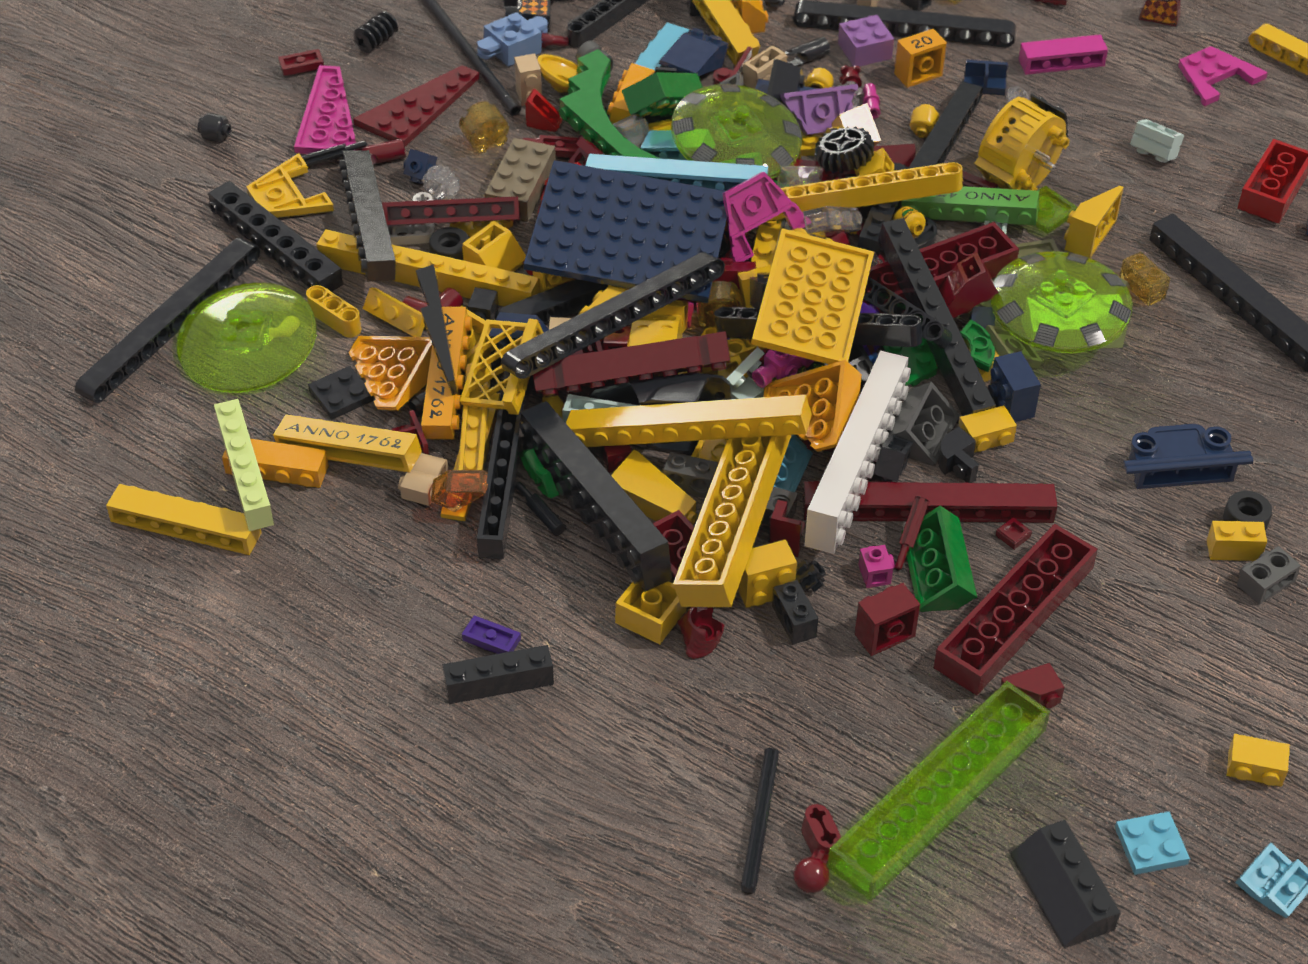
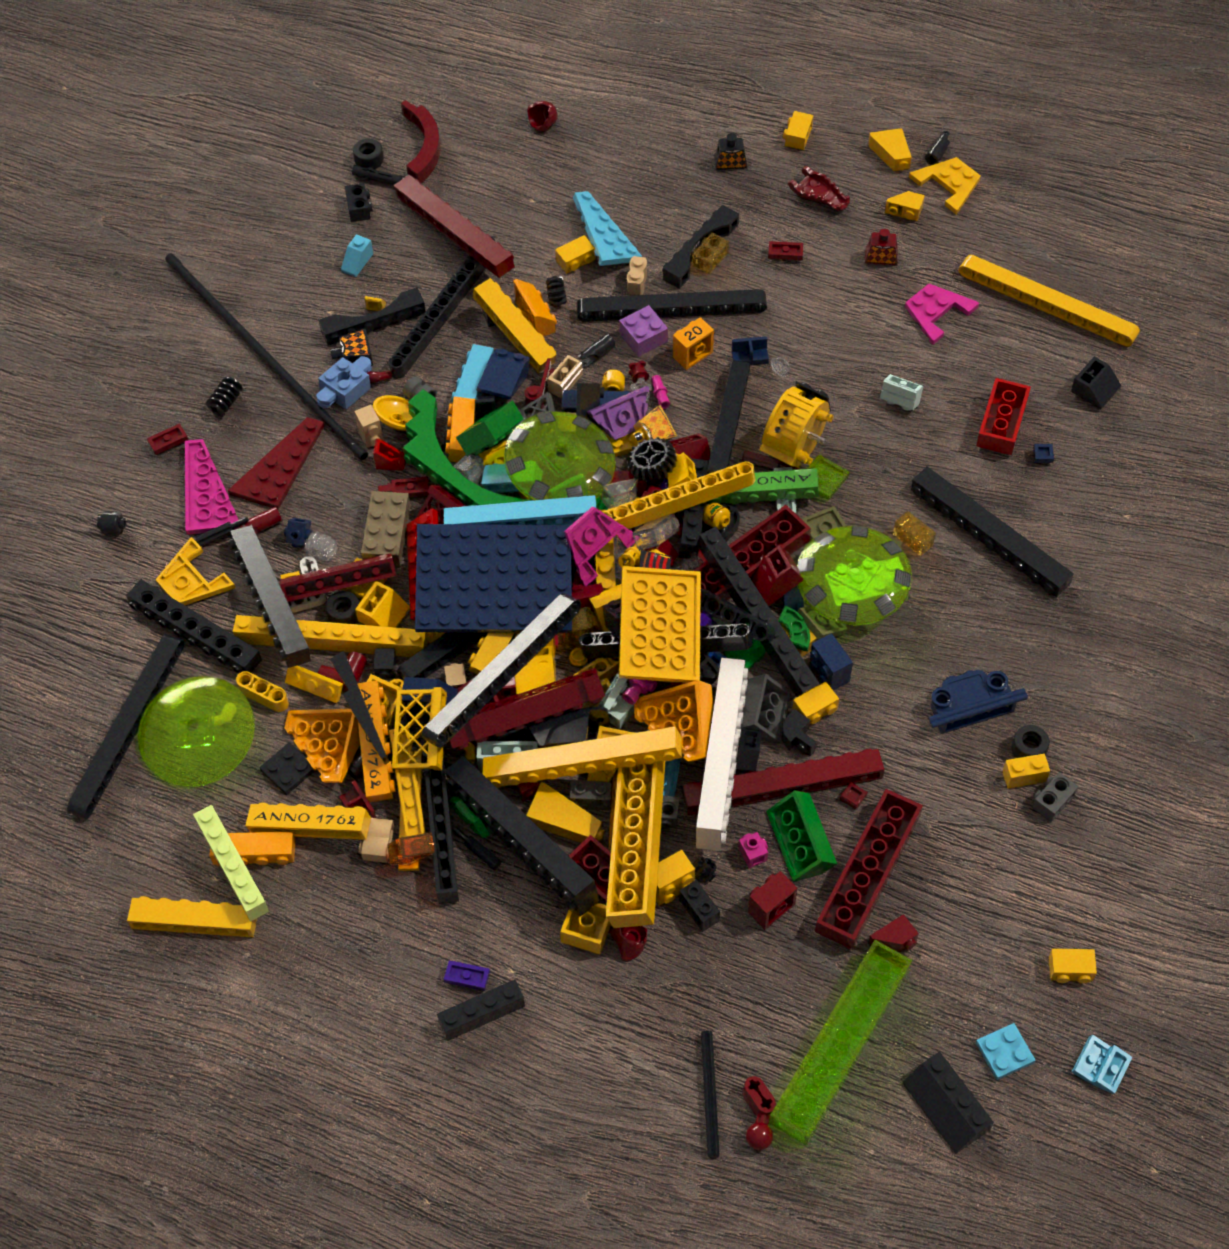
camera: 10 degrees left, 10 degrees up
clear yellow brick [459,101,509,154] -> none
dark red panel [769,500,805,557] -> none
dark red axle [894,496,929,570] -> none
yellow head [909,104,939,138] -> none
dark pink brick [1018,34,1108,75] -> none
yellow slope [1064,186,1124,259] -> none

